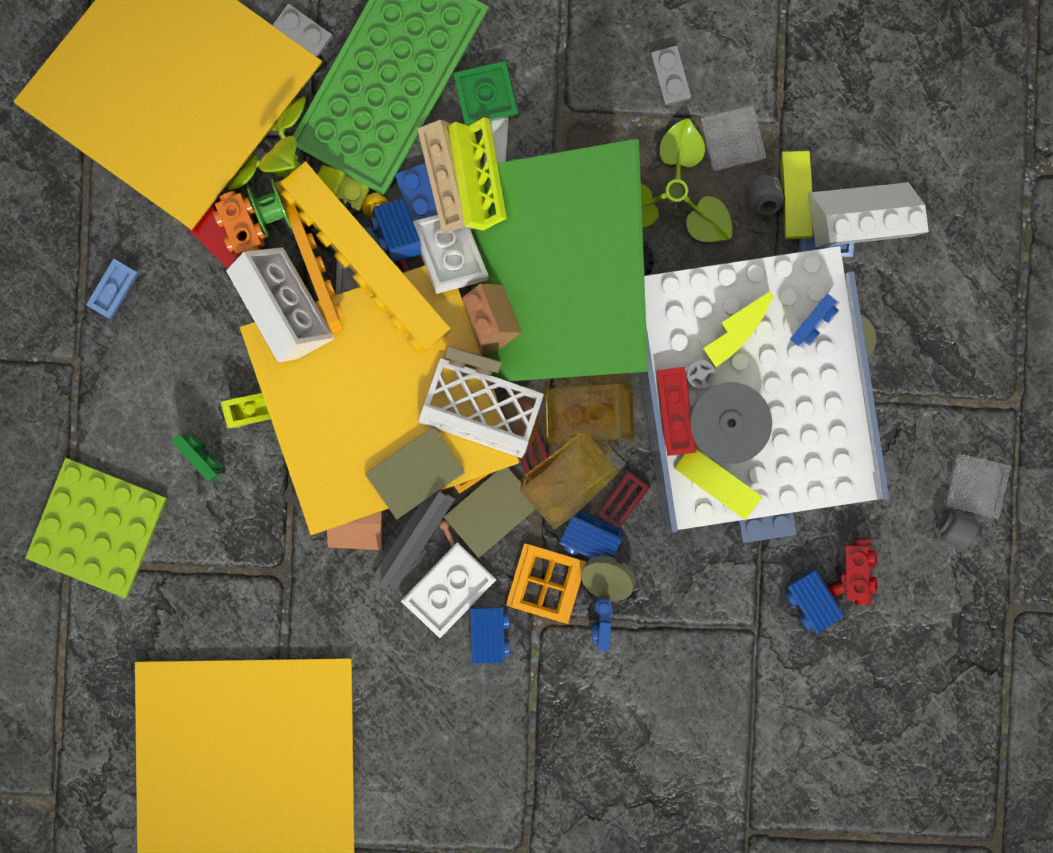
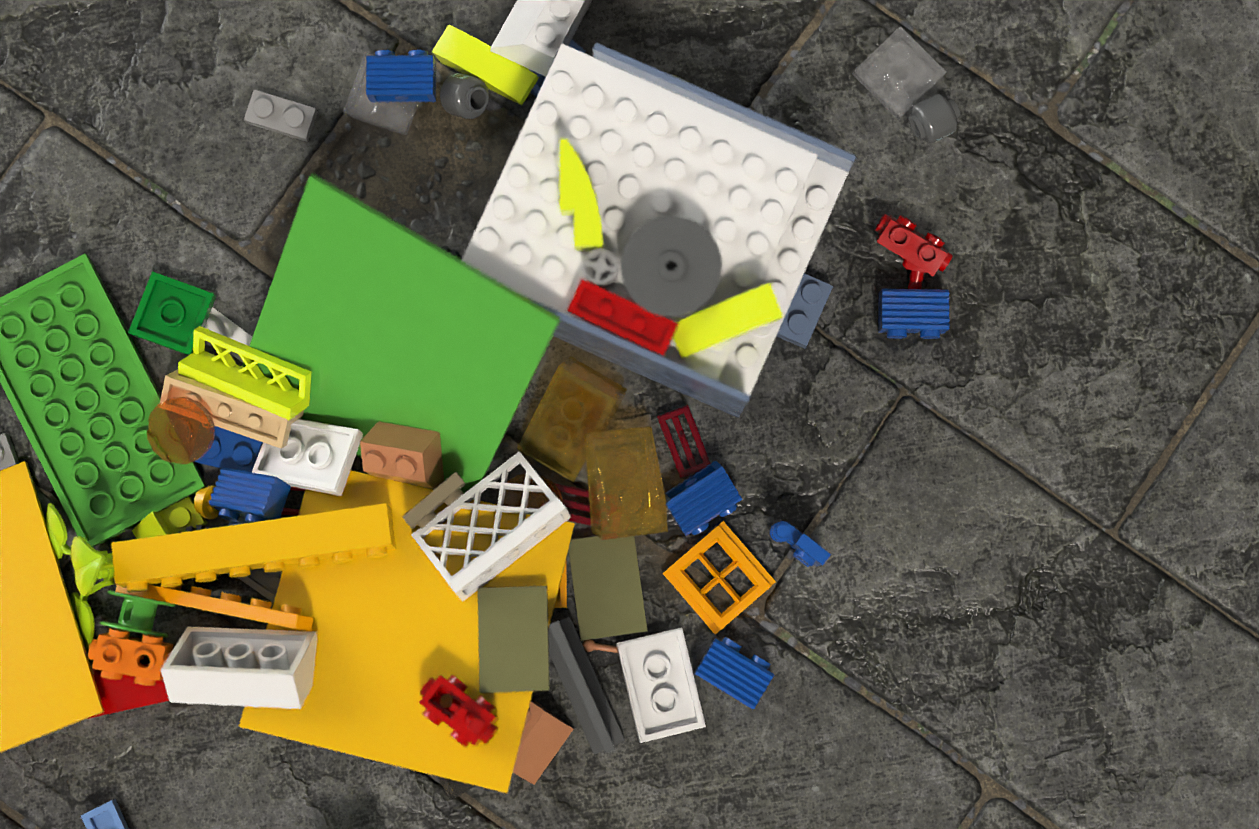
camera: 55 degrees left, 5 degrees down
neon yellow slope [221,393,271,429] -> none
olive tile [581,556,636,601] -> none
lime plant [641,119,732,242] -> none
blue plate [790,294,840,347] -> none
none -> clear orange tile [147,397,215,464]
none -> blue brick [366,50,436,103]
none -> red brick [419,675,499,748]

